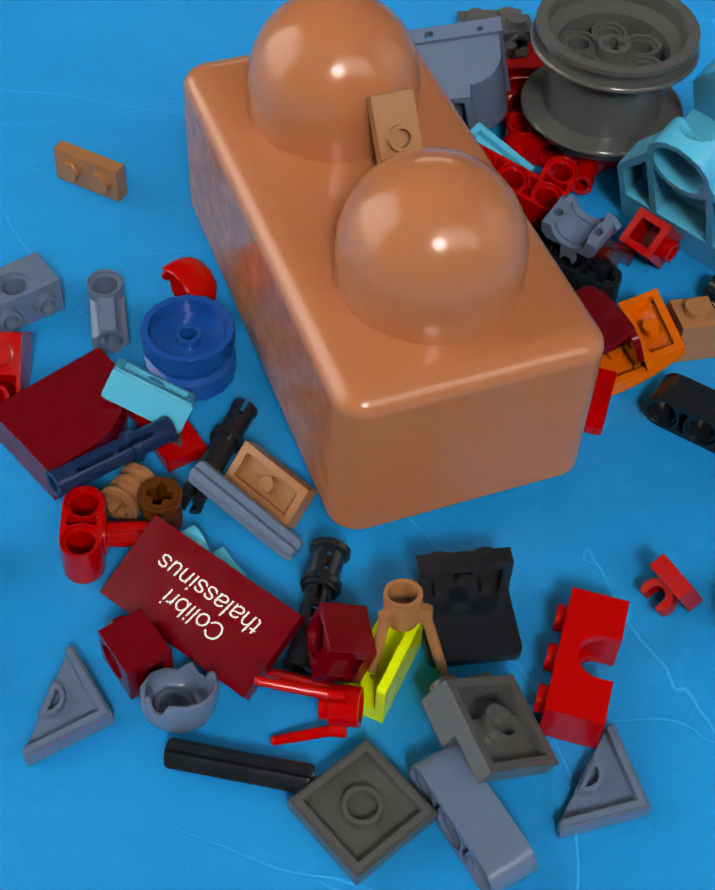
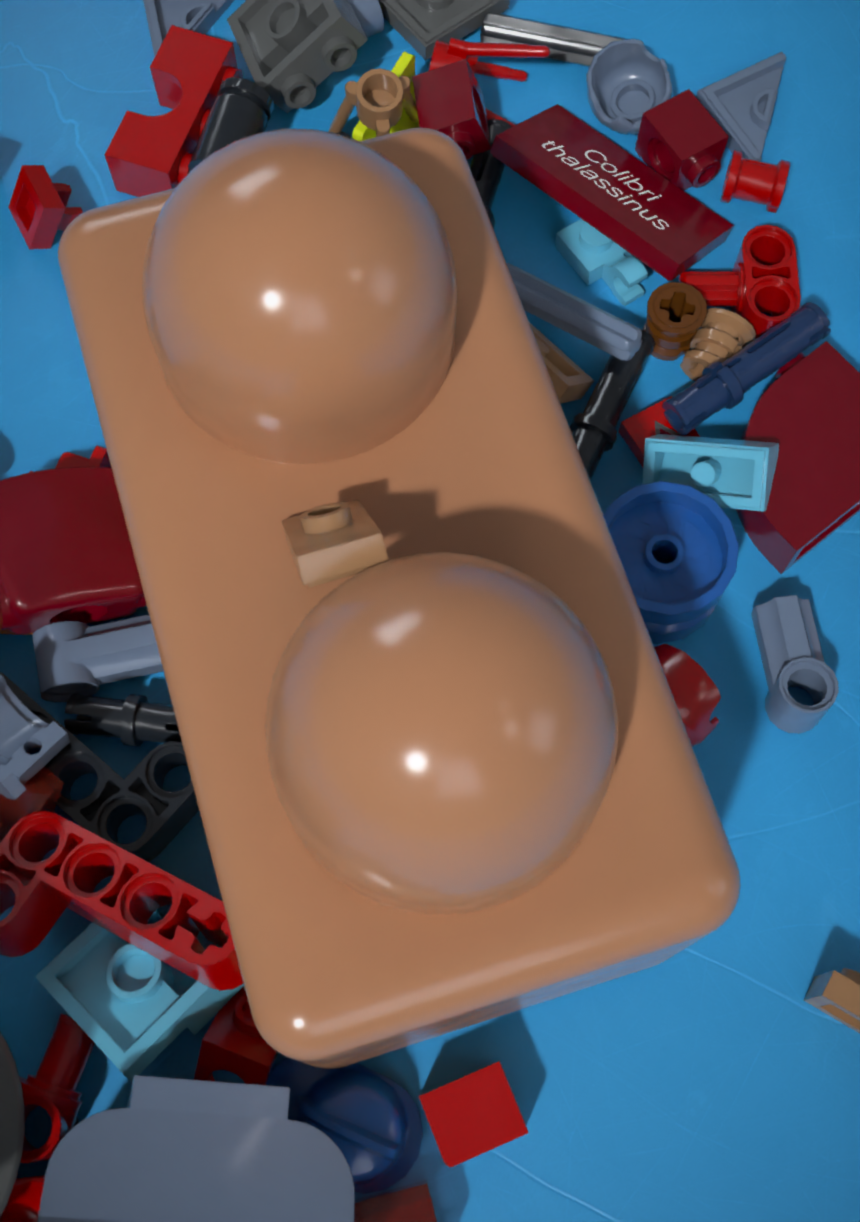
camera: 175 degrees left, 20 degrees up
none -> black piece [188,77,274,172]
none -> red bush [720,150,790,213]

